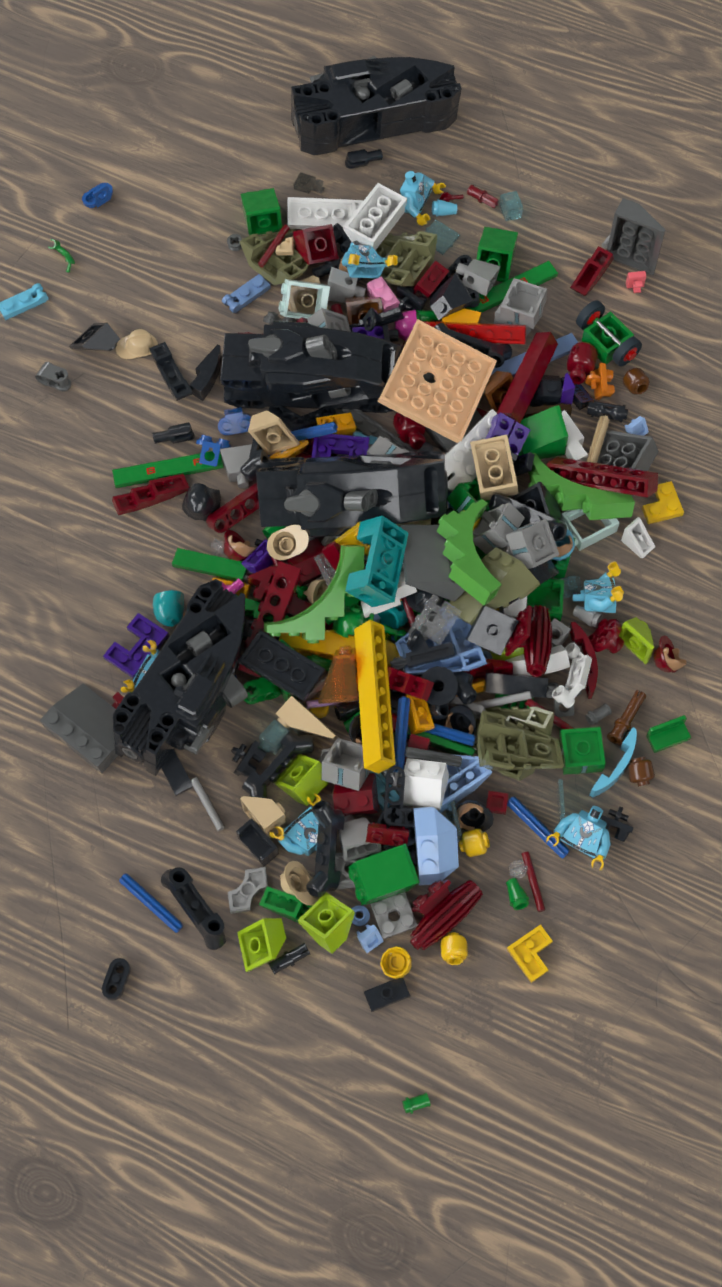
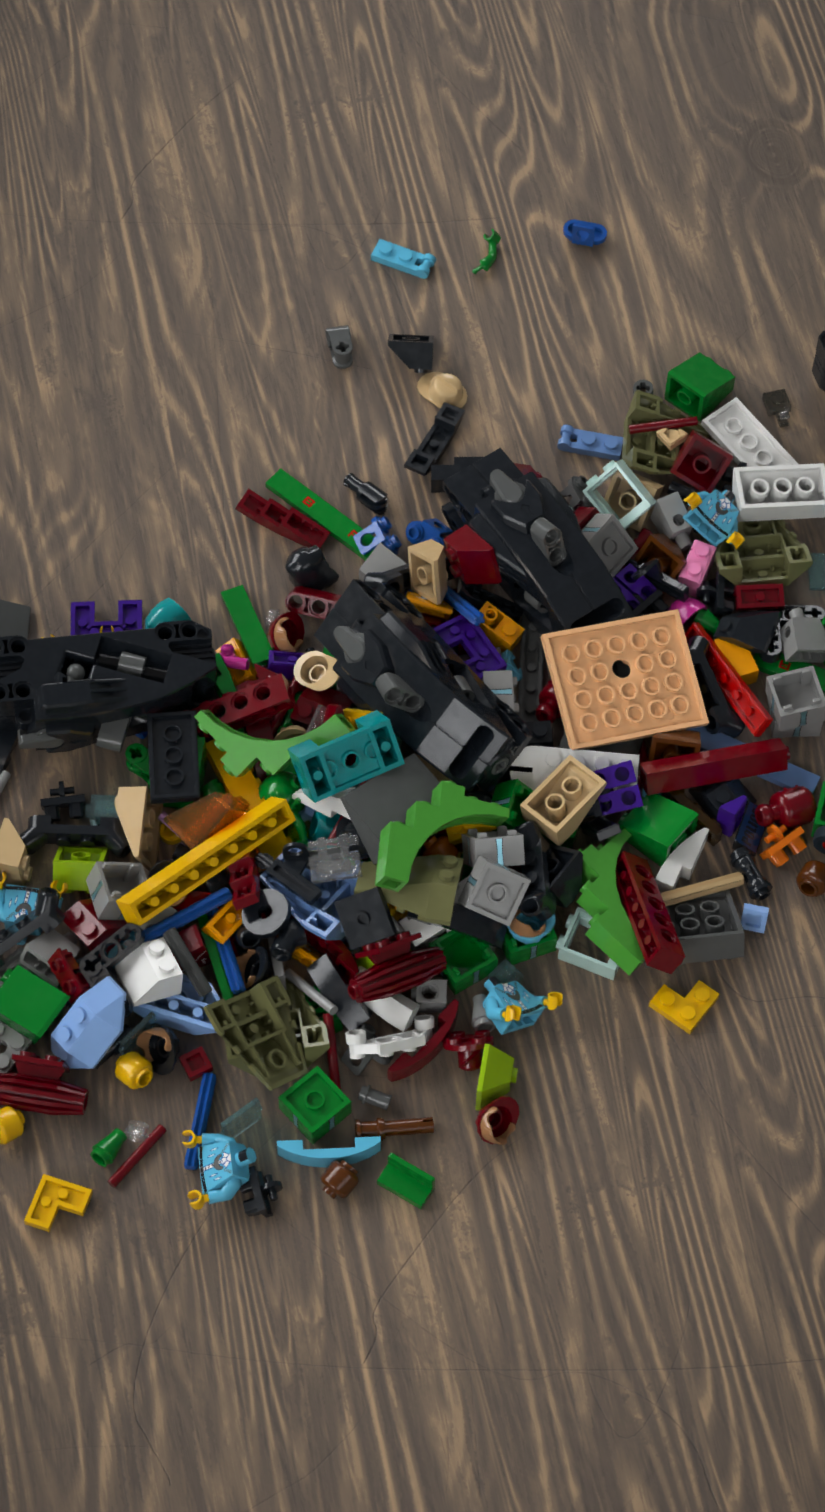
camera: 50 degrees right, 5 degrees down
white slope [621,517,655,558] -> none
none -> dark red slope [443,524,502,584]

